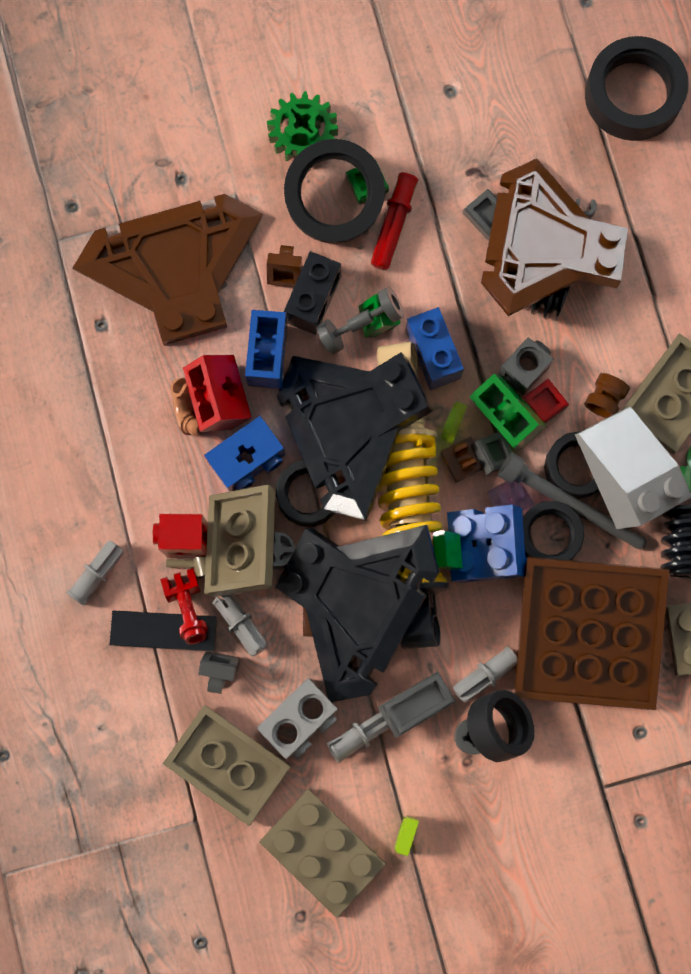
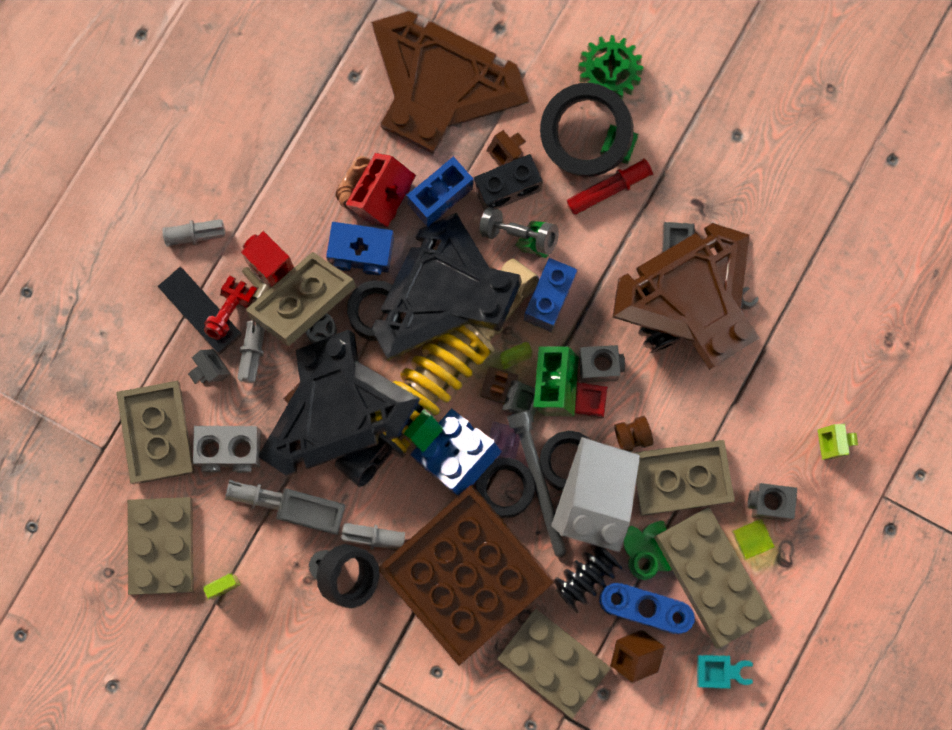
camera: 40 degrees right, 0 degrees up
black tyre [585,36,688,141] -> none

